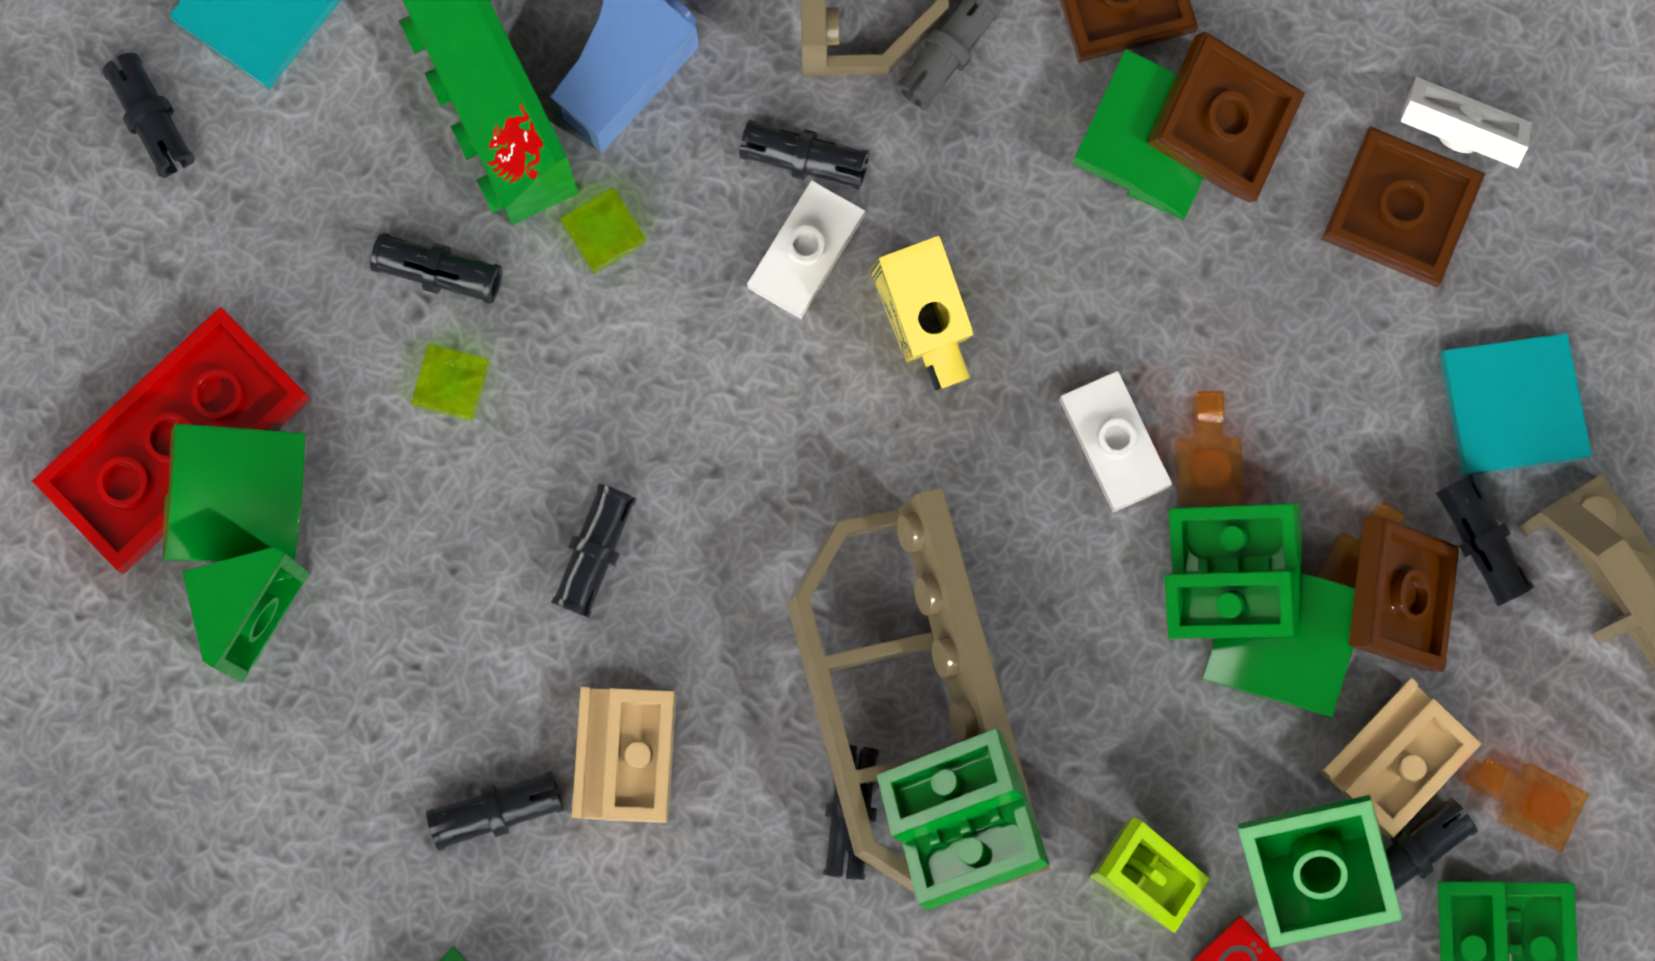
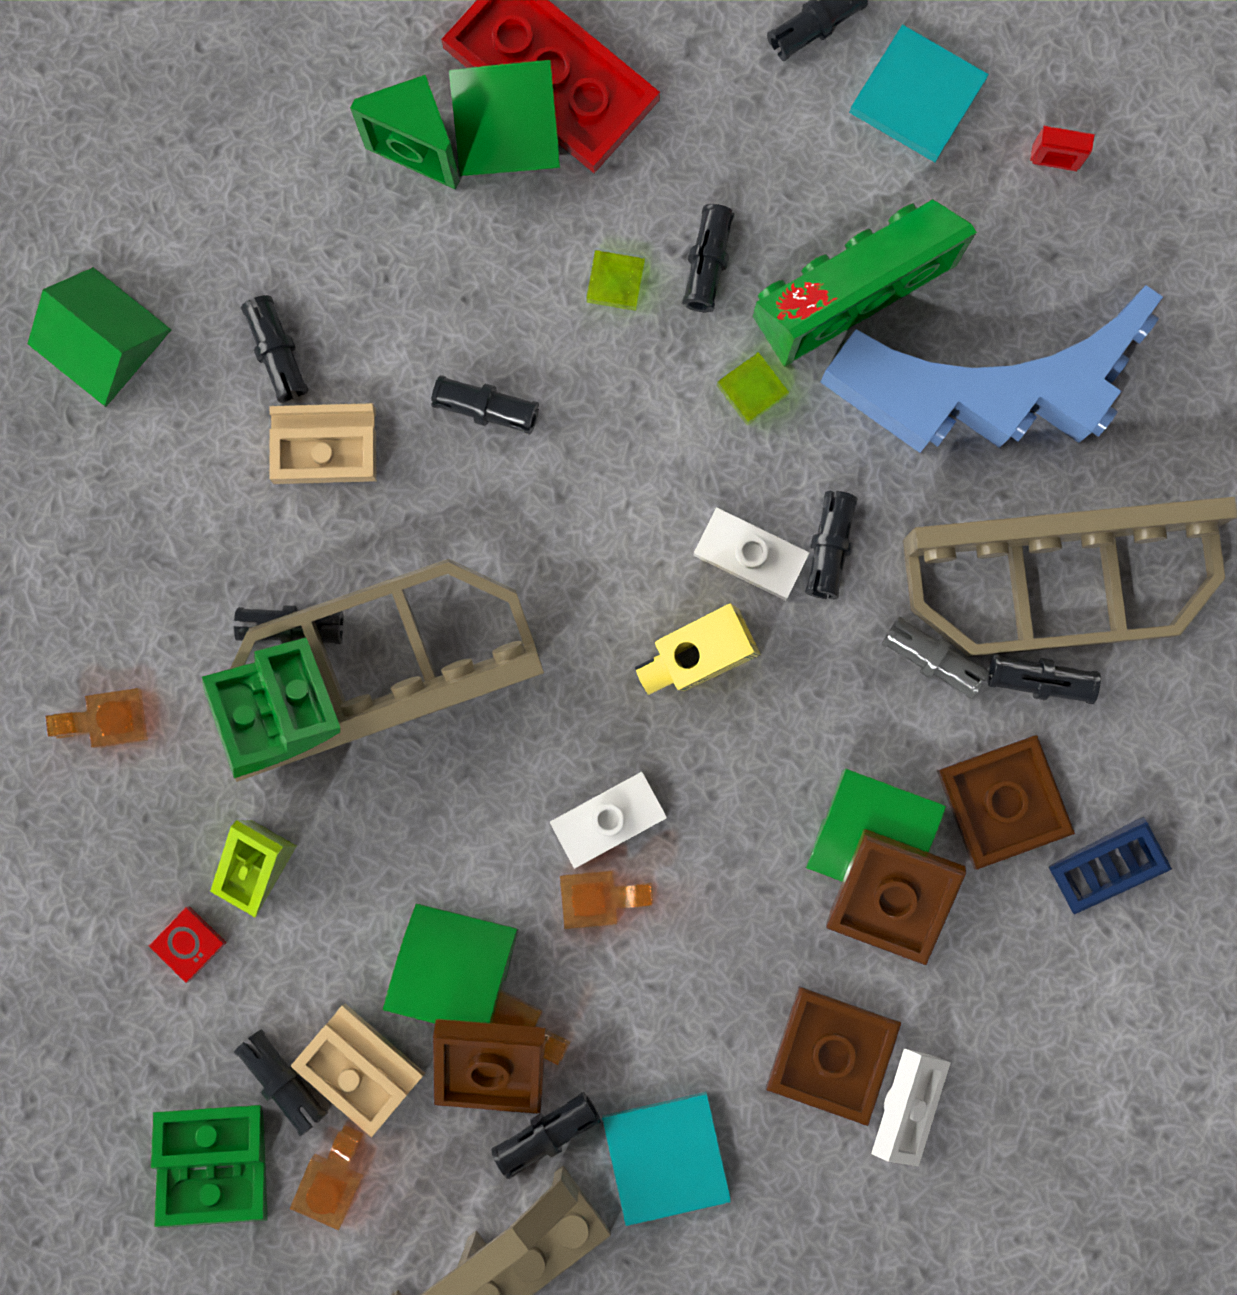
camera: 85 degrees right, 5 degrees up
green slope [1164,502,1302,639] -> none
green slope [1238,795,1402,948] -> none

